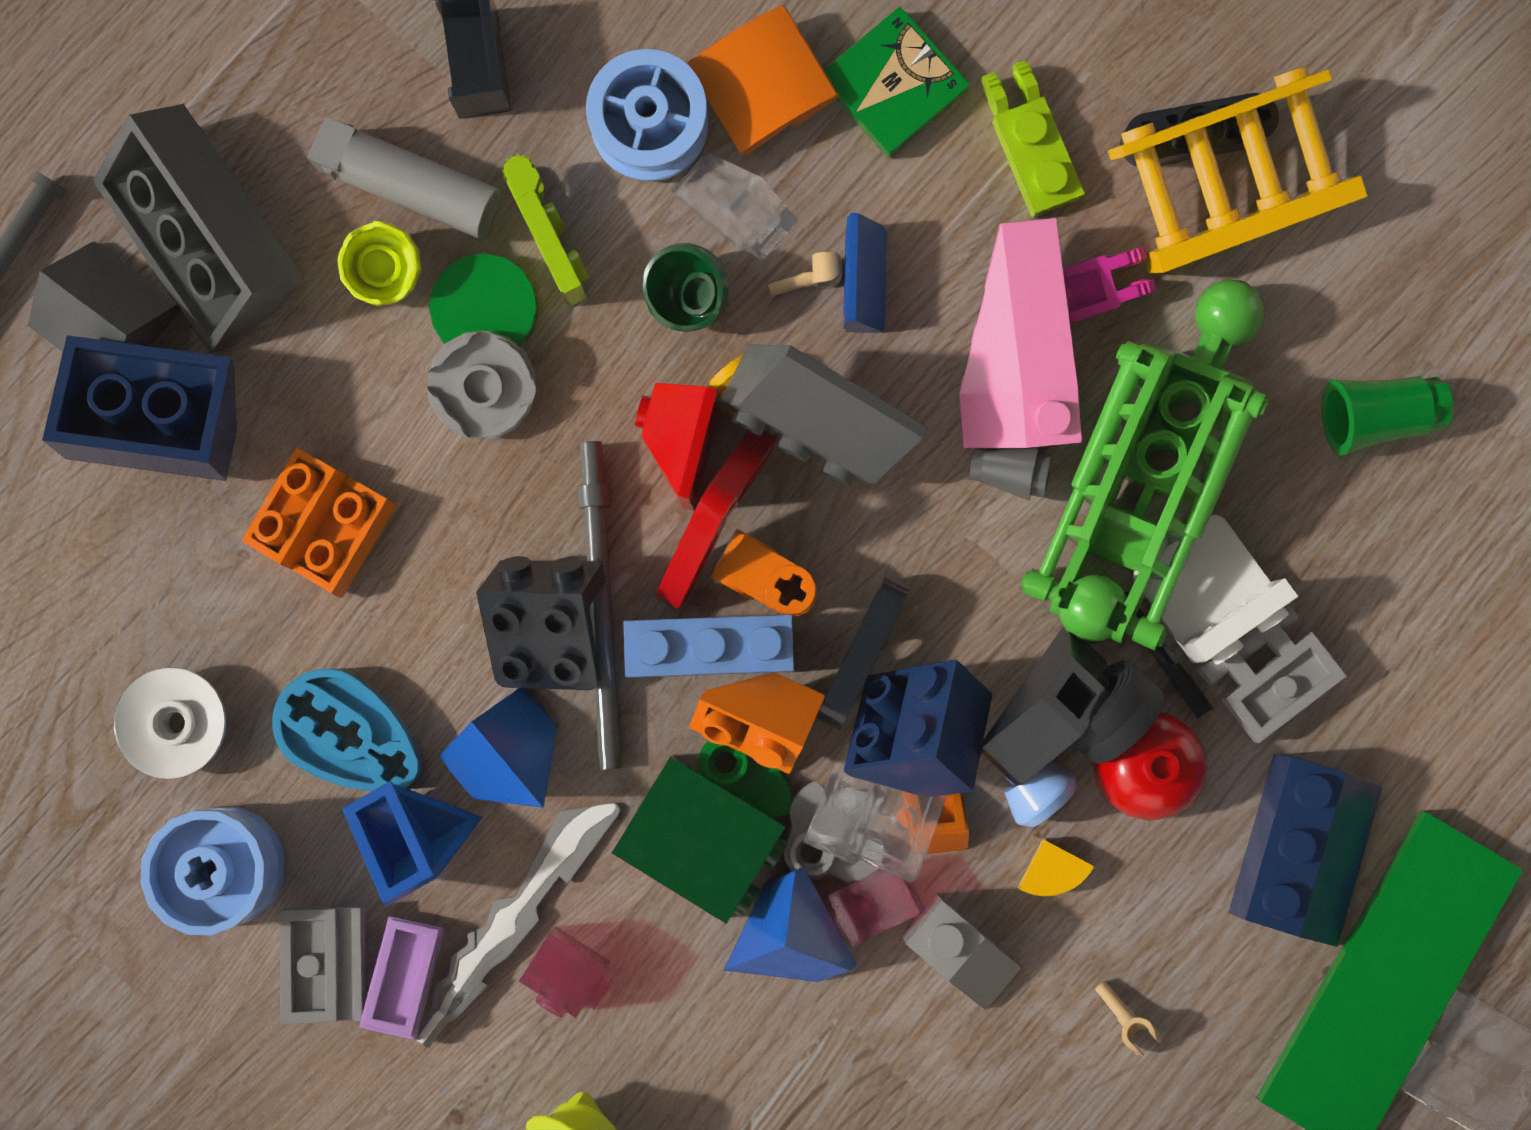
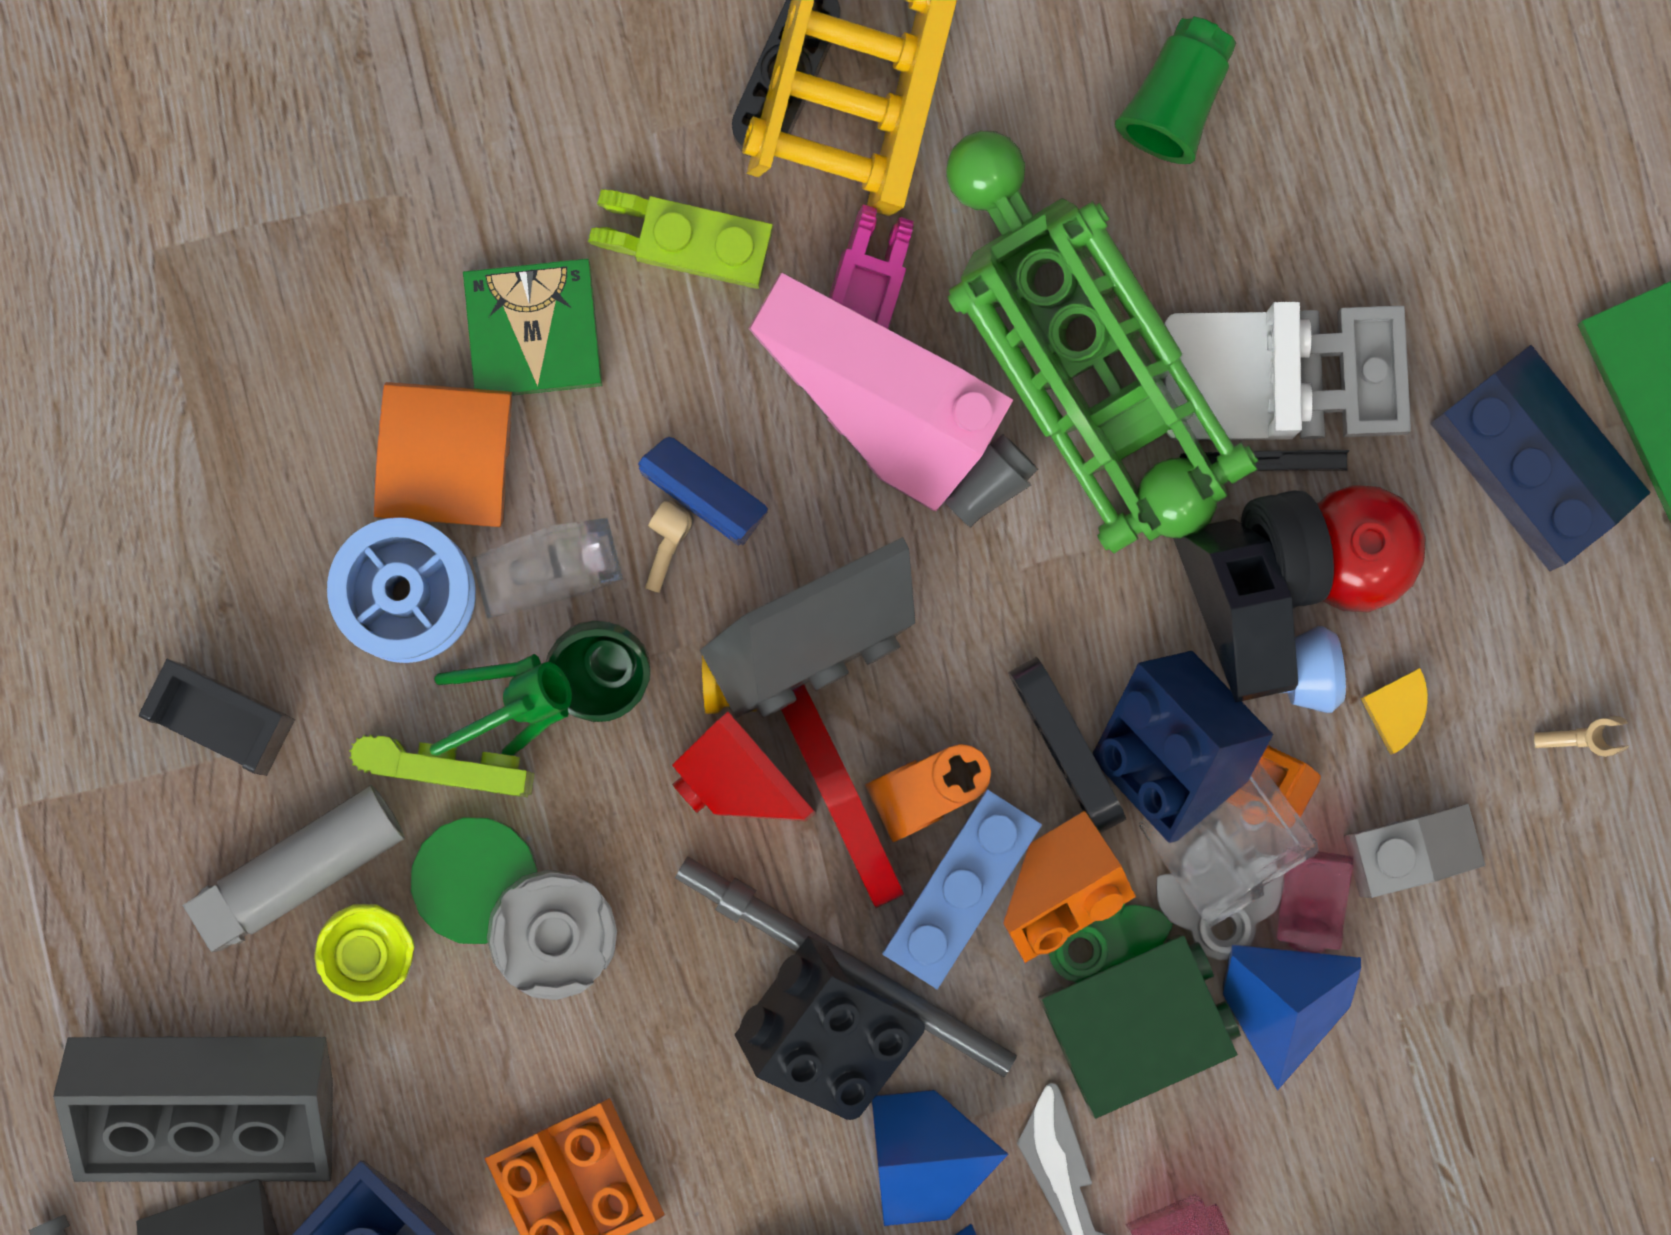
camera: 55 degrees left, 0 degrees up
none -> green plant [430,654,572,756]

